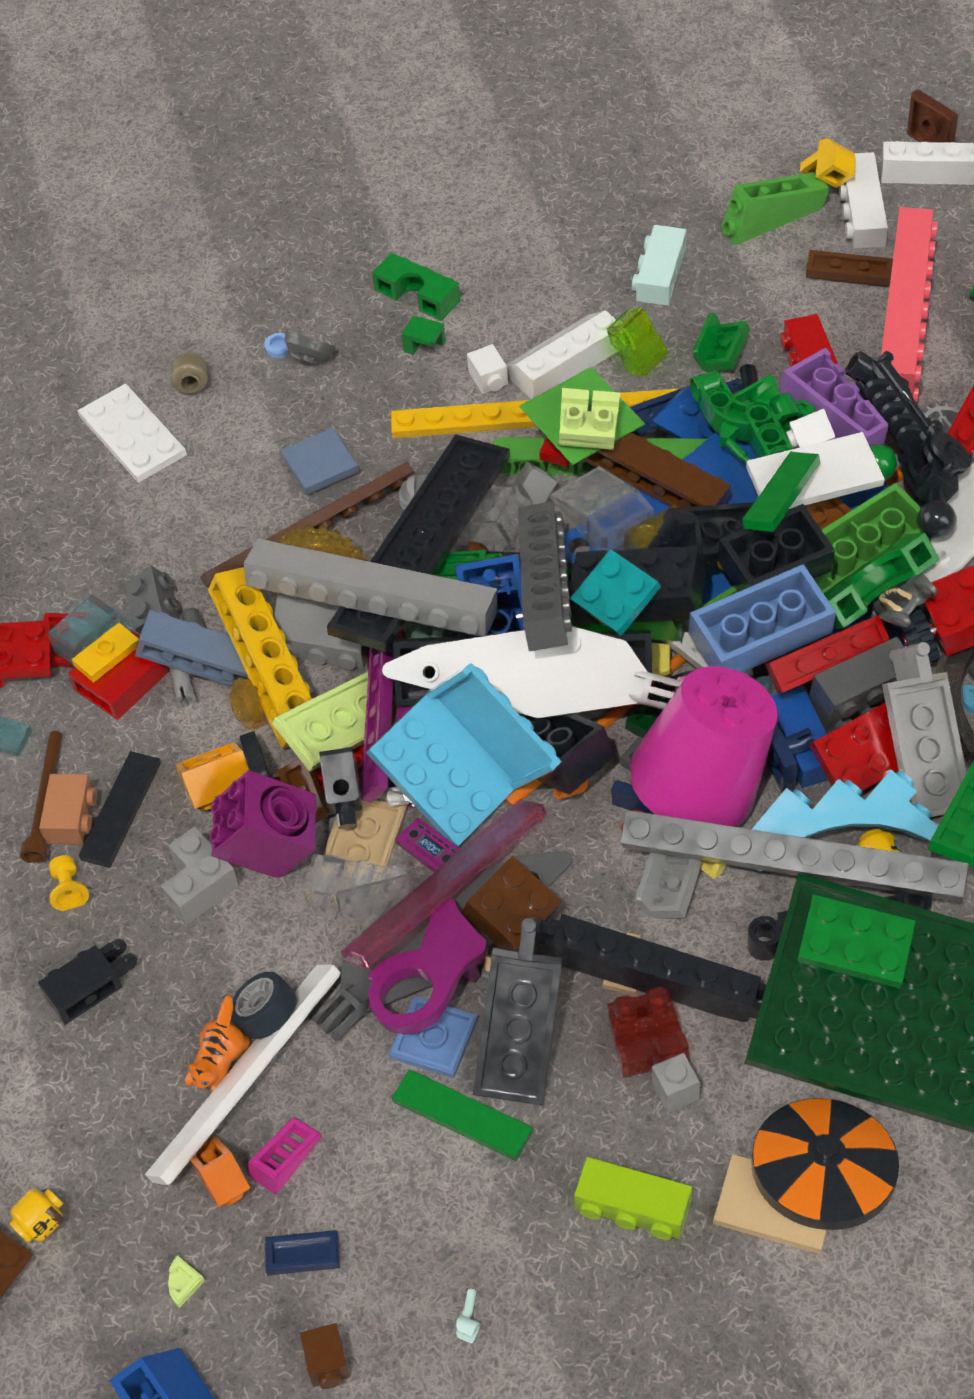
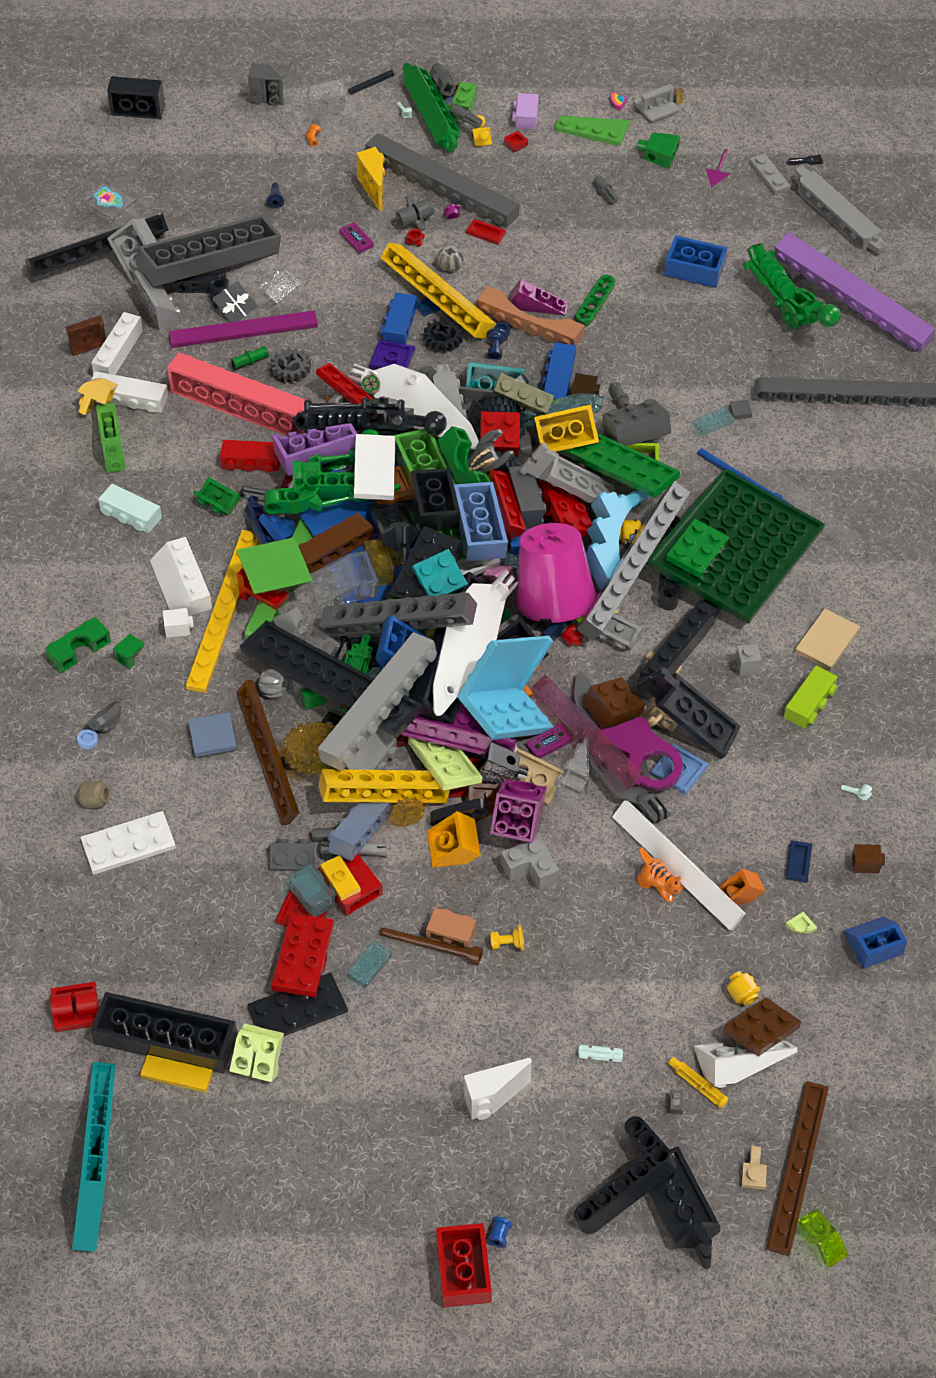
camera: 80 degrees left, 0 degrees up
black hinge [38,938,138,1025] -> none
black tile [79,751,161,868] -> none
black wheel [231,972,296,1039] -> none
dark pink slope [248,1117,321,1195] -> none
green tile [392,1069,533,1161] -> none
yellowish green hips [559,388,620,450] -> none
clear neon green brick [607,307,668,375] -> none
clear red hips [607,987,689,1078] -> none
green tile [742,451,820,532] -> none
dish [751,1098,899,1230] -> none
white brick [786,409,835,449] -> none
reddish brown plate [806,250,893,286] -> none

